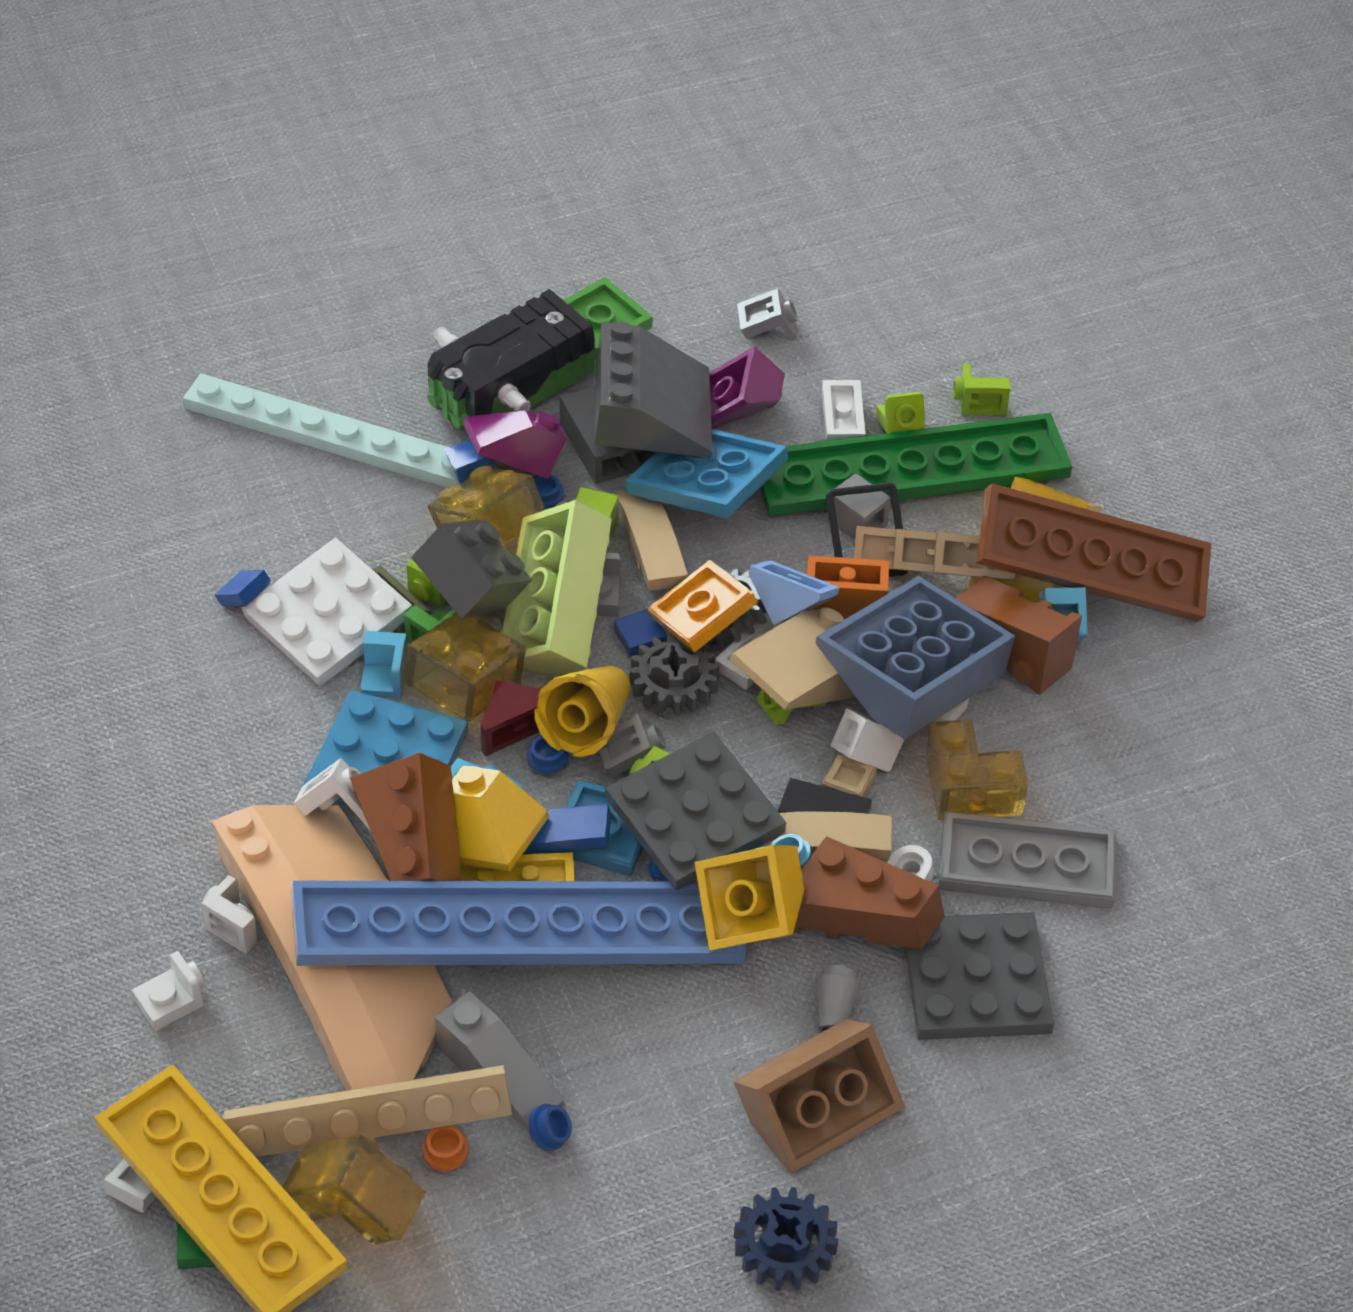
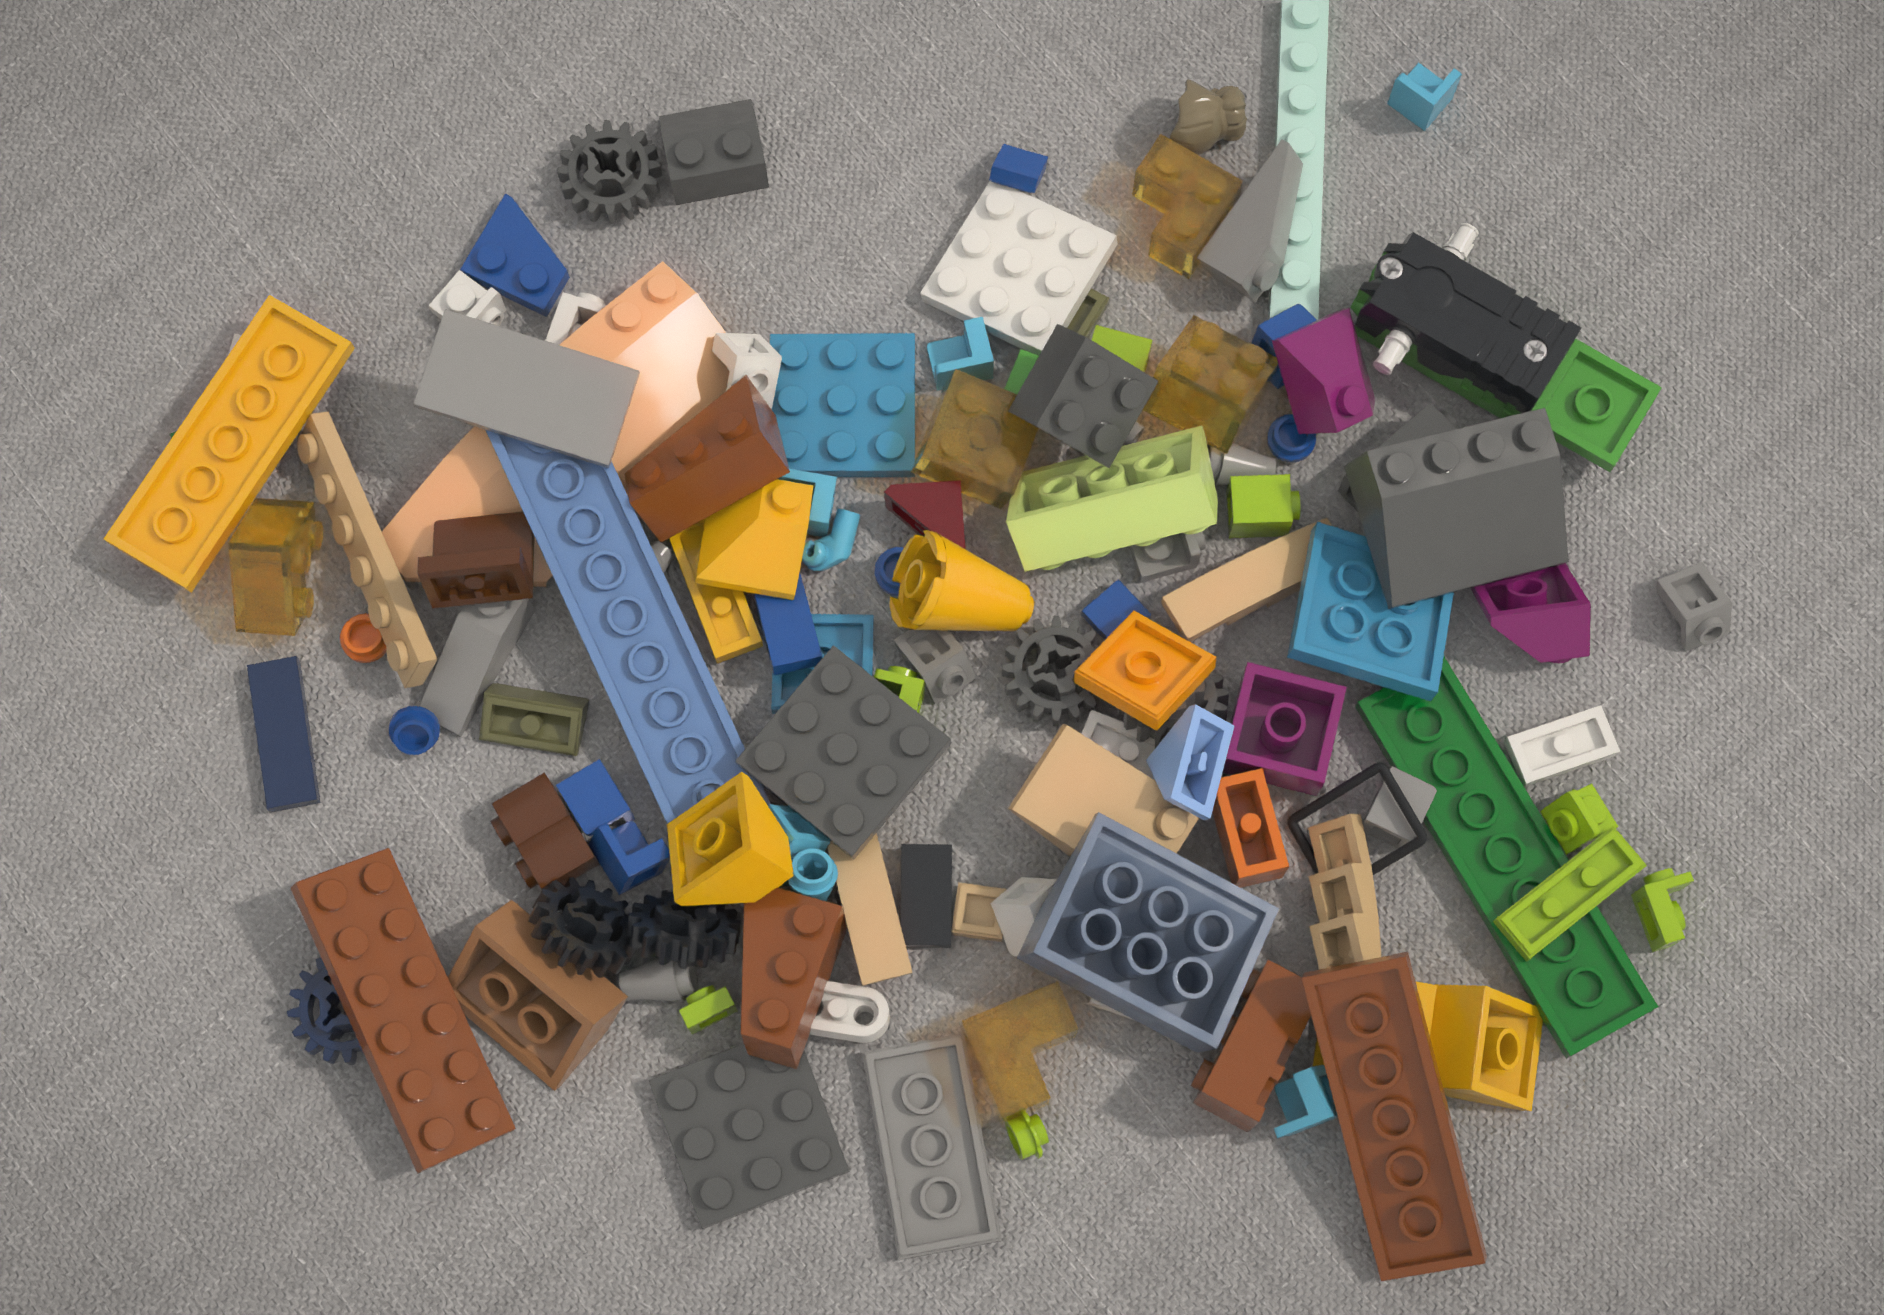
camera: 75 degrees right, 25 degrees up
none -> dark blue tile [247,656,321,812]
none -> dark orange plate [290,848,516,1174]
none -> light grey tile [413,309,640,468]
none -> reddish brown bracket [417,512,534,609]
none -> blue wing [460,194,570,317]
none -> olive slope [479,683,589,756]
none -> reddish brown brick [490,772,600,890]
none -> black gear [528,877,638,978]
none -> blue panel [556,759,635,836]
none -> dark grey gear [557,120,663,224]
none -> blue panel [588,821,670,895]
none -> black gear [627,890,741,969]
none -> dark grey slope [659,99,769,205]
none -> lime plate [679,985,738,1035]
none -> lime plate [1005,1109,1049,1160]
none -> clear yellow brick [1132,134,1243,279]
none -> dark tan hair [1168,79,1247,158]
none -> light grey slope [1197,139,1303,303]
none -> magenta brick [1222,662,1347,796]
none -> medium azure panel [1387,62,1462,131]
none -> lime tile [1493,826,1647,962]

